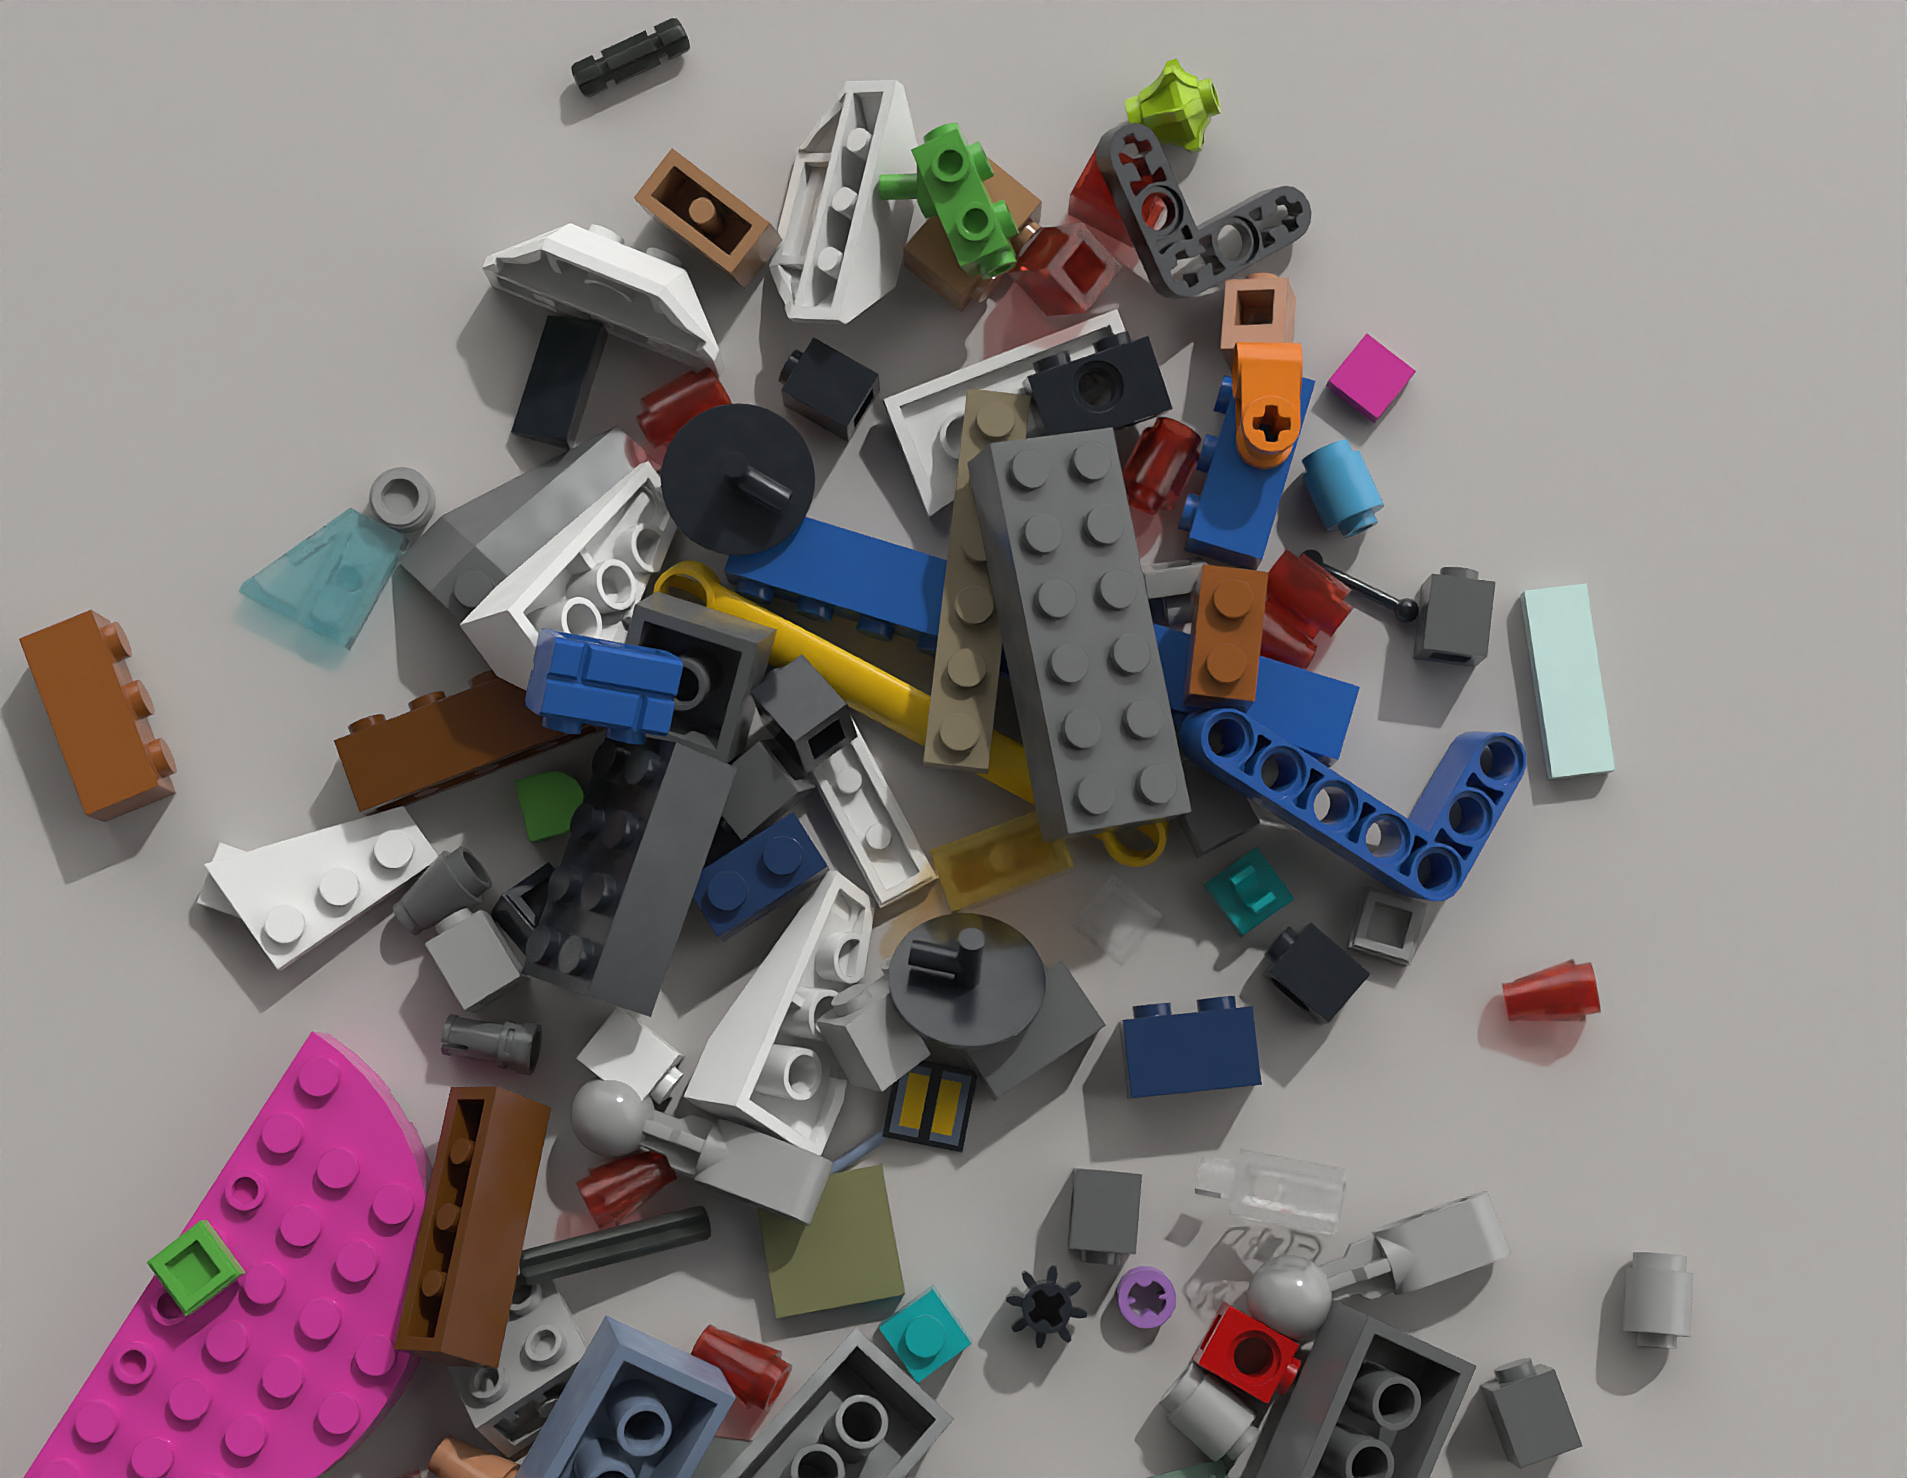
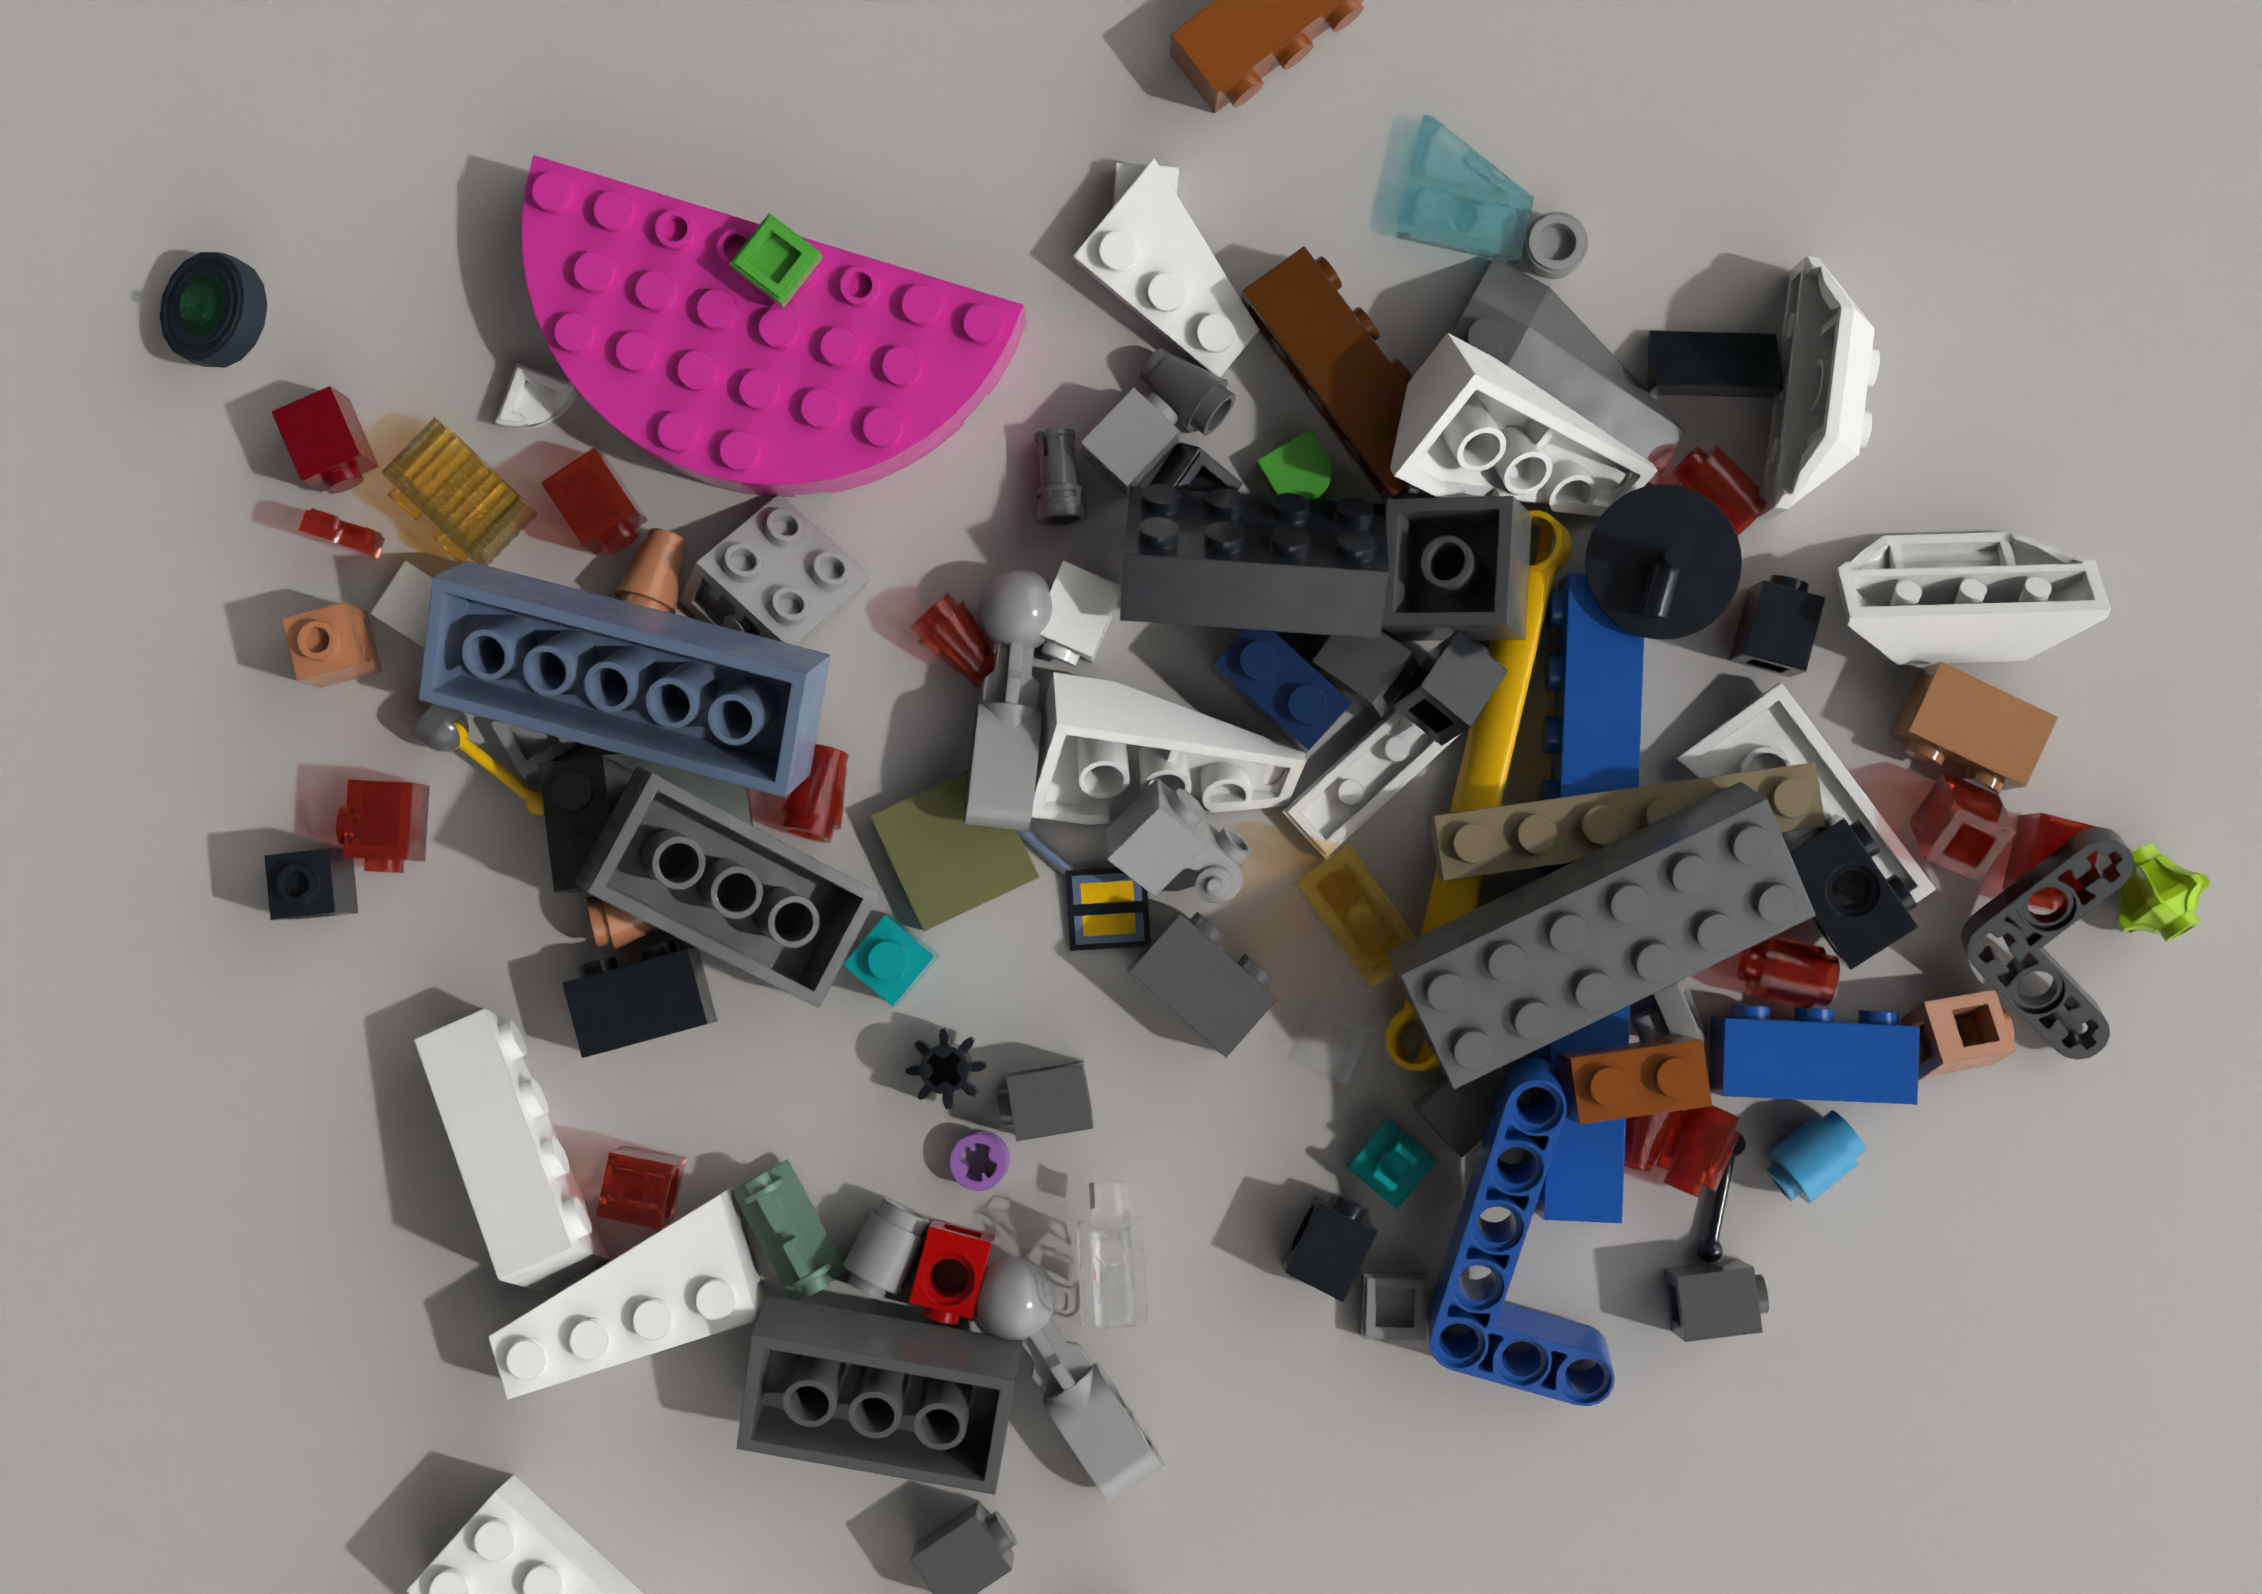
camera: 75 degrees right, 5 degrees up
reddish brown brick [394,1086,551,1369] -> none
pearl dark grey axle [519,1206,711,1285] -> none
blue brick [525,628,683,745] -> none
pearl dark grey axle [571,18,690,97] -> none
medium nougat brick [634,148,783,289] -> none
bright green brick [879,123,1019,279] -> none
black shield [888,913,1046,1050] -> none
dark blue brick [1119,996,1262,1099] -> none
orange piece [1232,342,1303,470] -> none
dark pink tile [1326,333,1416,424] -> none
clear red cone [1501,958,1601,1022] -> none
light aqua tile [1520,583,1616,780] -> none

